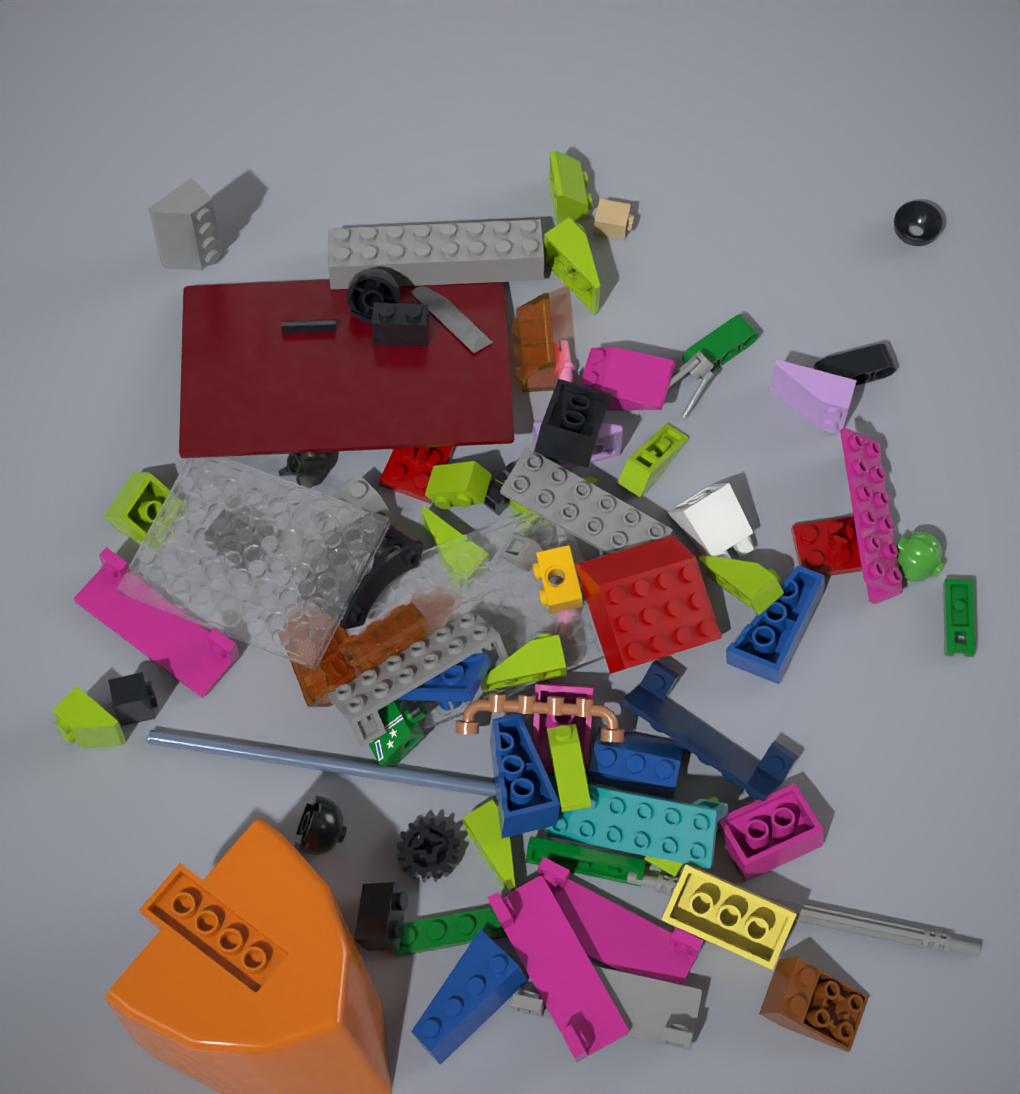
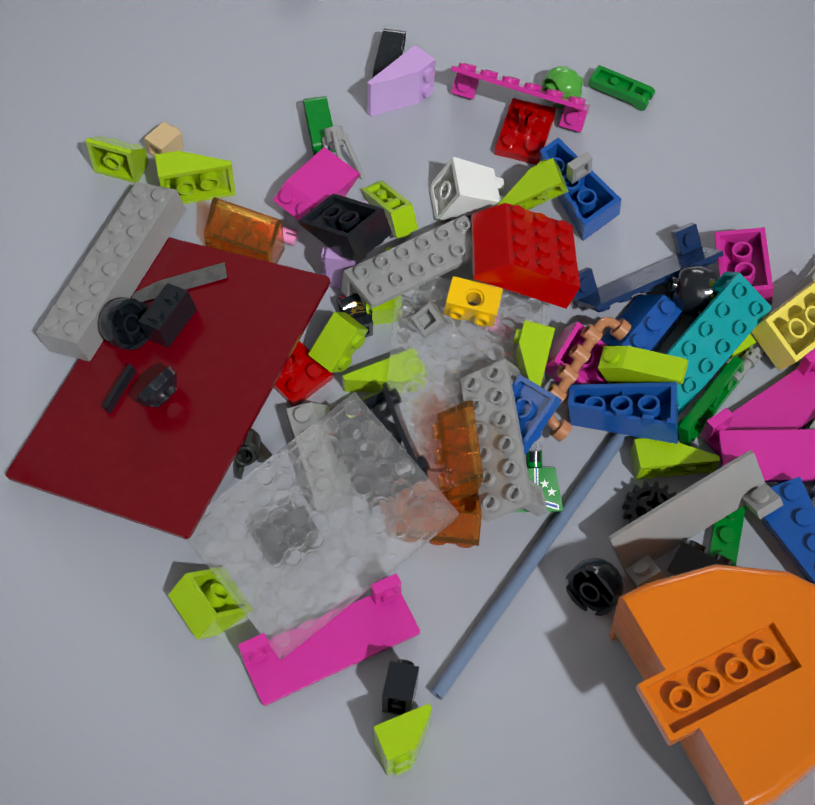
camera: 65 degrees left, 5 degrees down
none -> black piece [135,366,178,408]
none -> light grey tile [566,151,593,184]
none -> light grey bracket [608,450,783,588]
none -> black cylinder [668,265,715,317]

